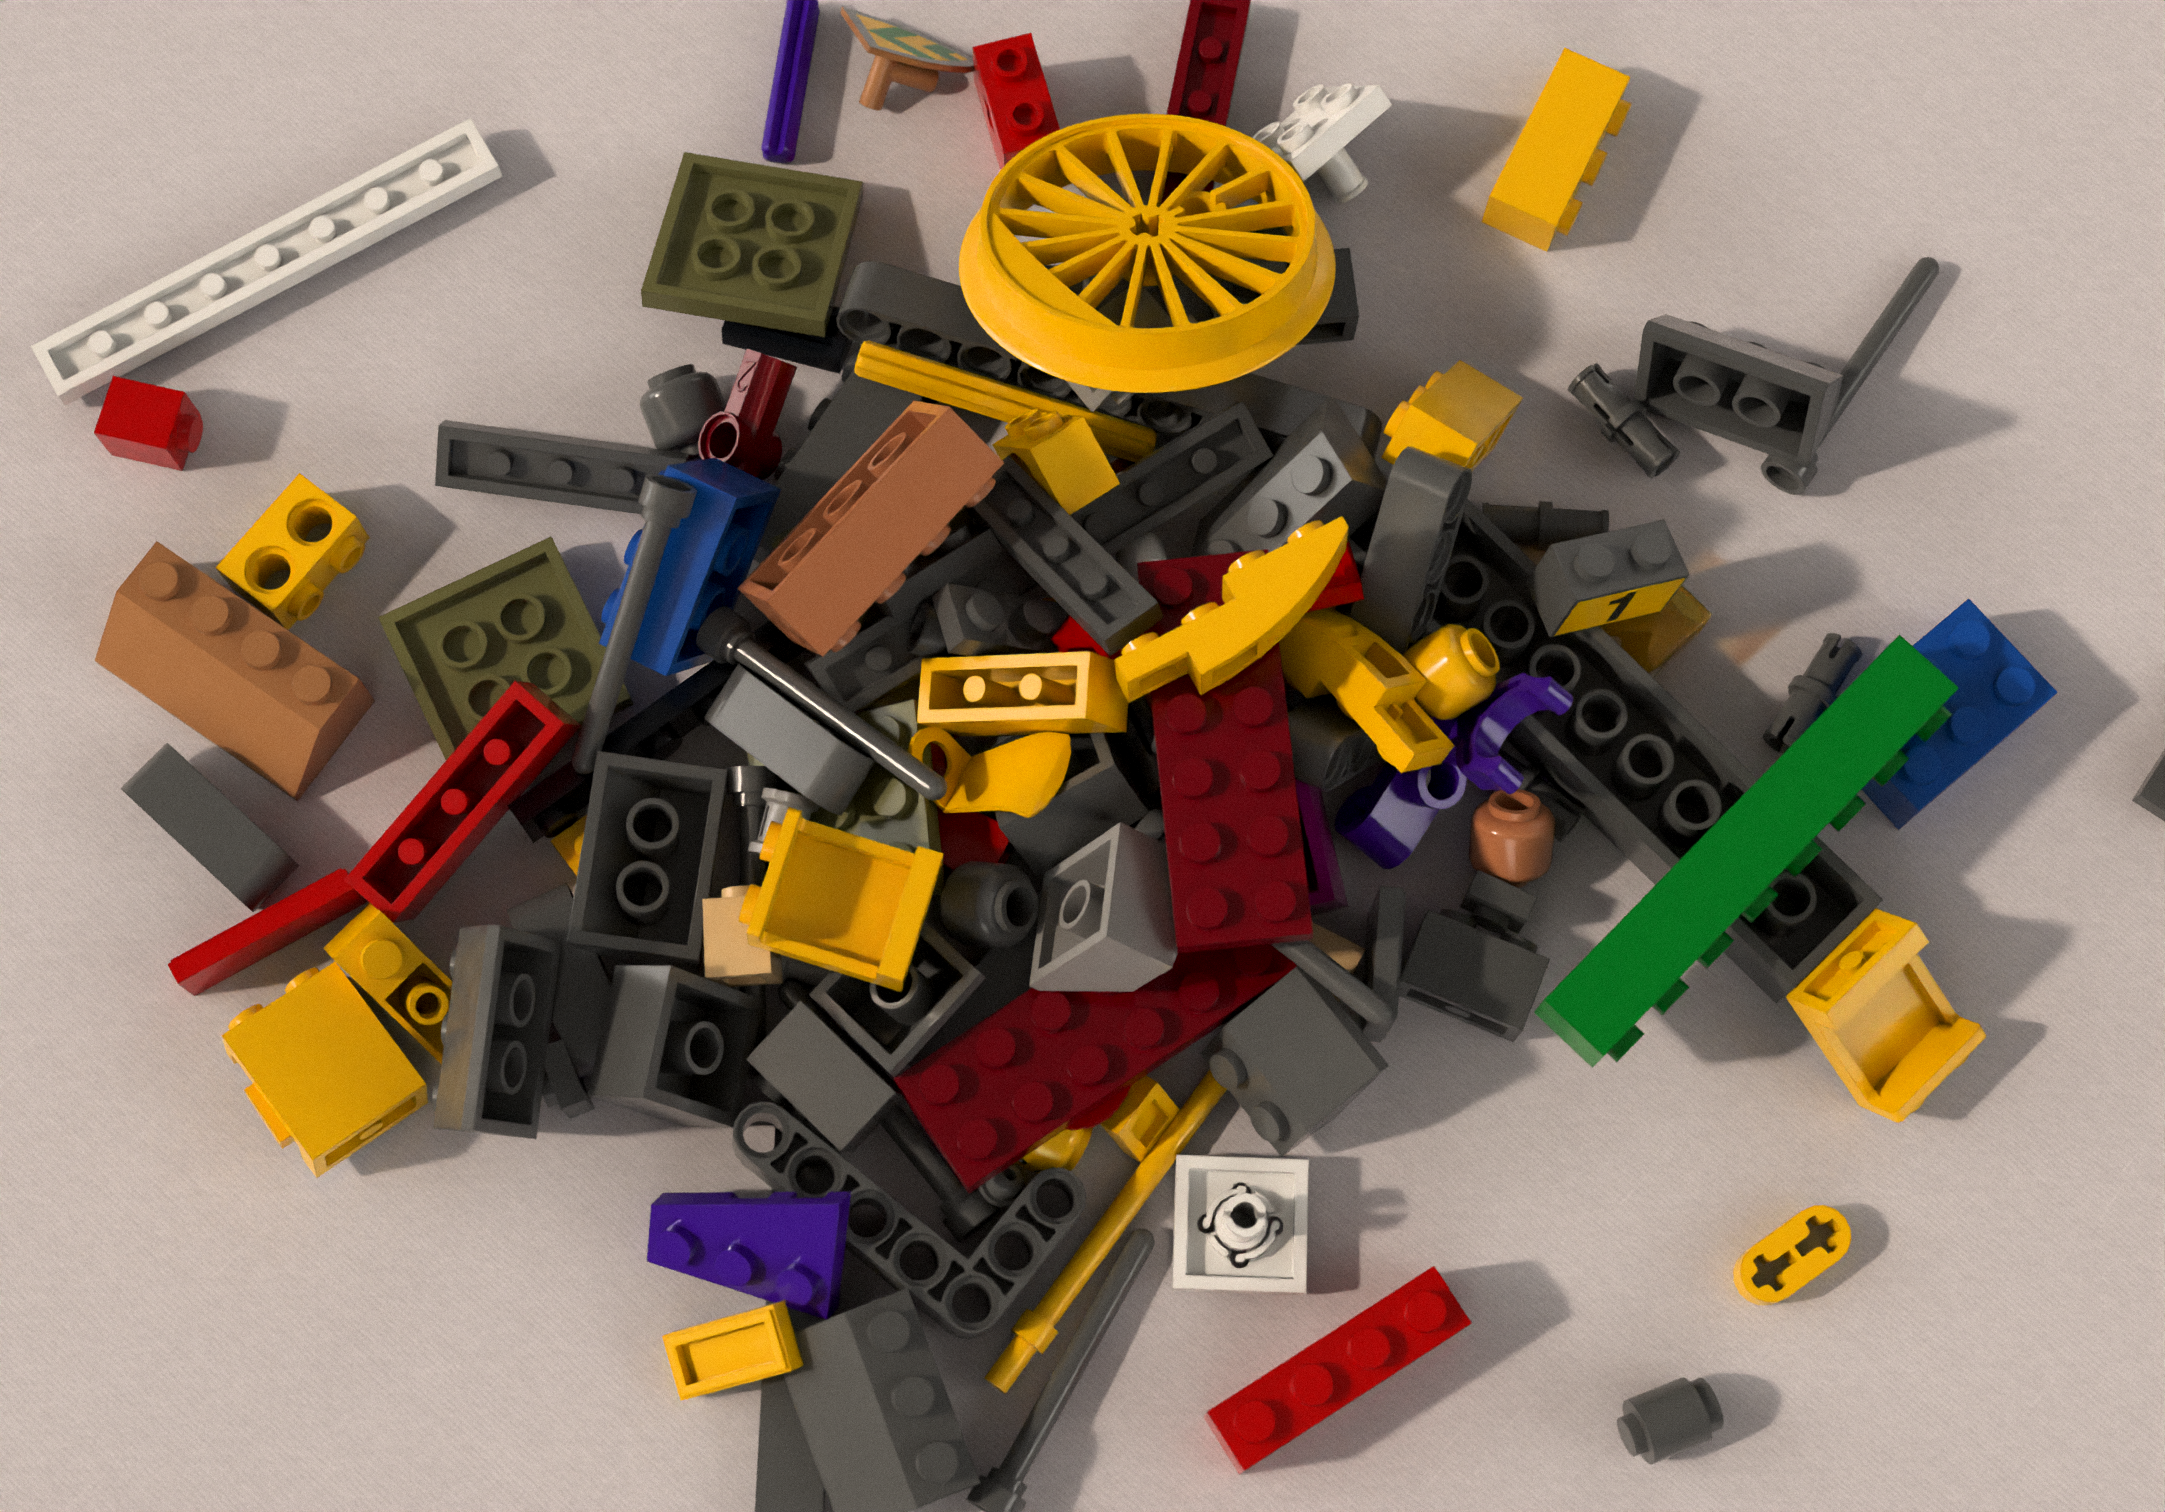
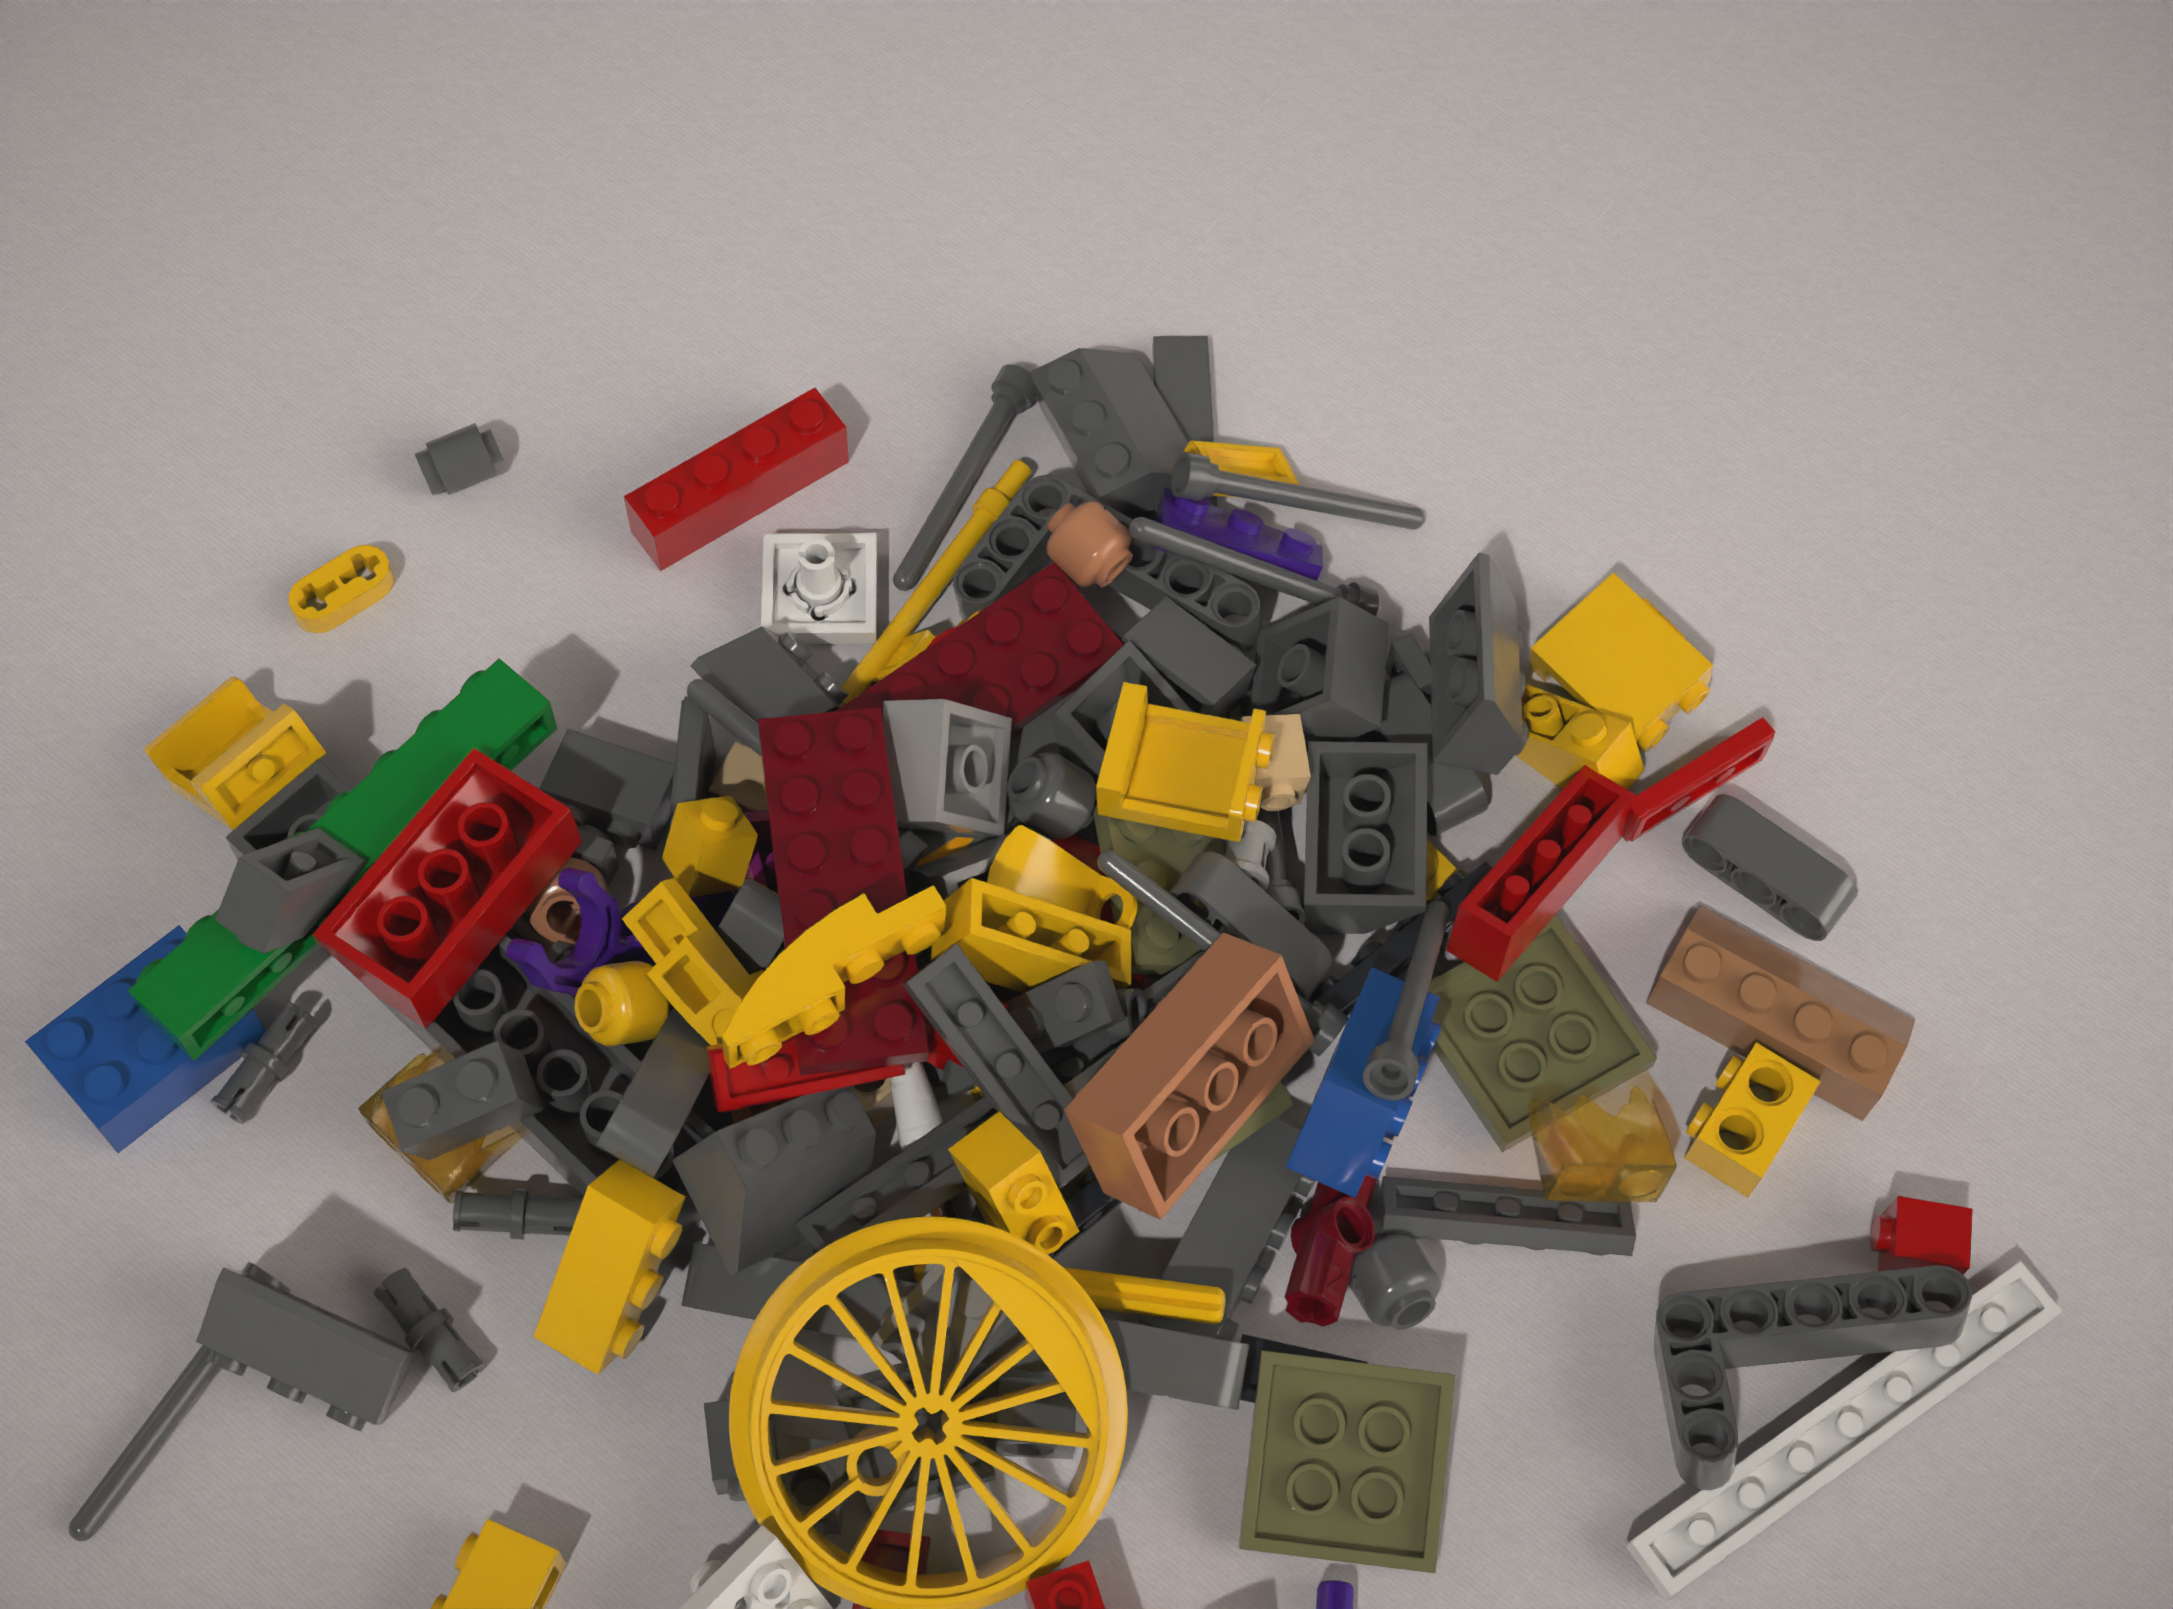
camera: 175 degrees right, 10 degrees down
none -> dark grey slope [215,828,366,954]
none -> red slope [312,748,582,1029]
none -> yellow brick [662,795,758,898]
none -> nougat head [1046,501,1133,588]
none -> dark grey piece [1129,517,1379,616]
none -> dark grey piece [1171,452,1425,530]
none -> clear yellow piece [1528,1085,1677,1202]
none -> dark grey beam [1654,1265,1972,1490]

